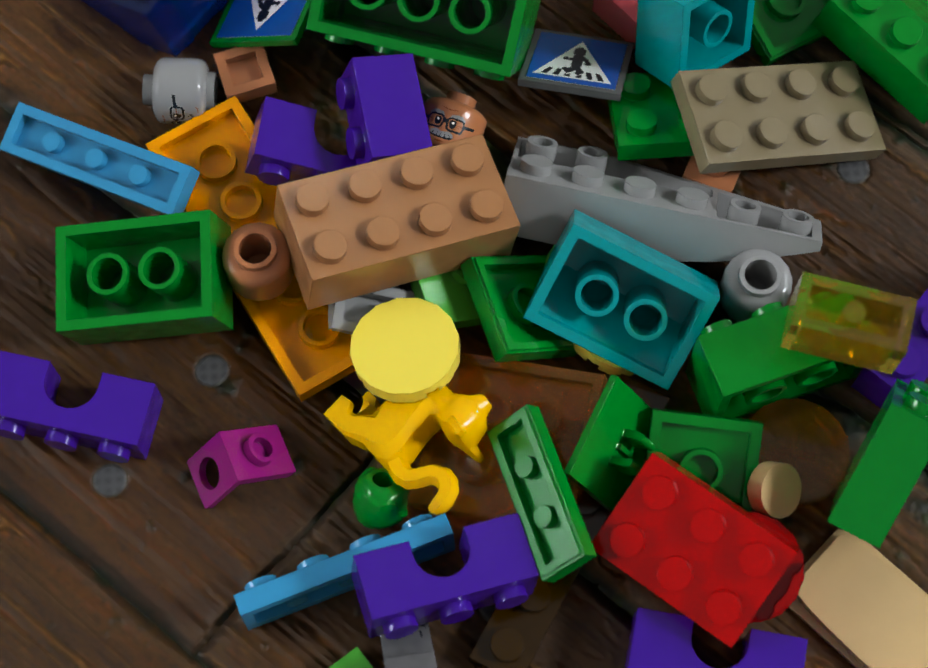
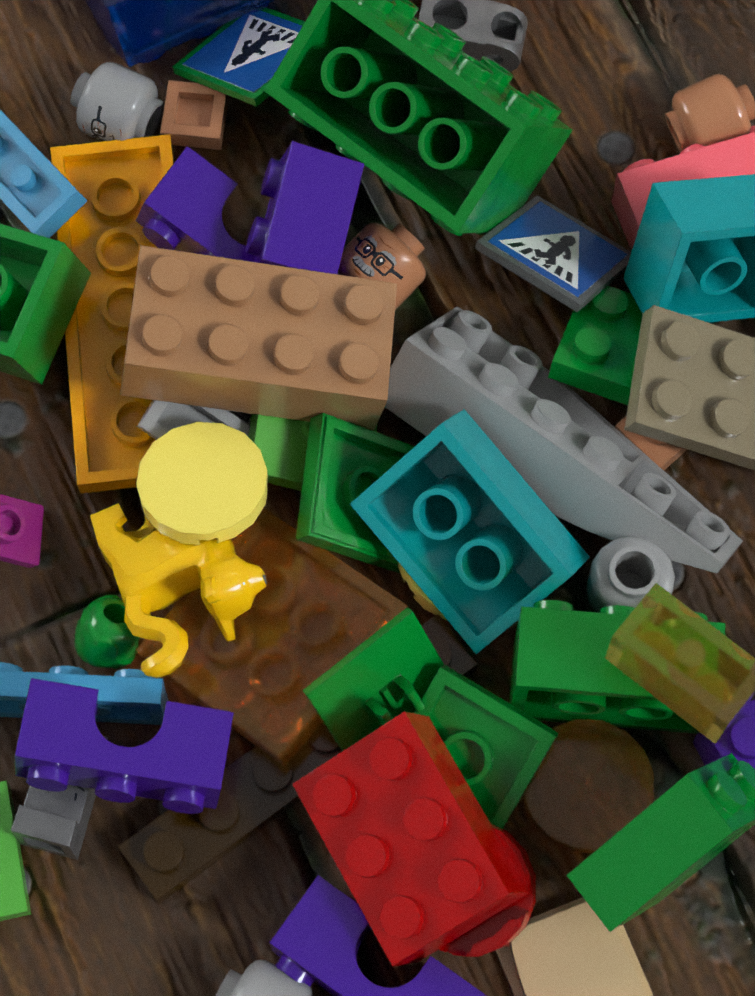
camera: 25 degrees right, 0 degrees up
nougat head [222,222,294,301] -> none
green tile [487,404,597,583] -> none
tan tile [747,461,802,518] -> none

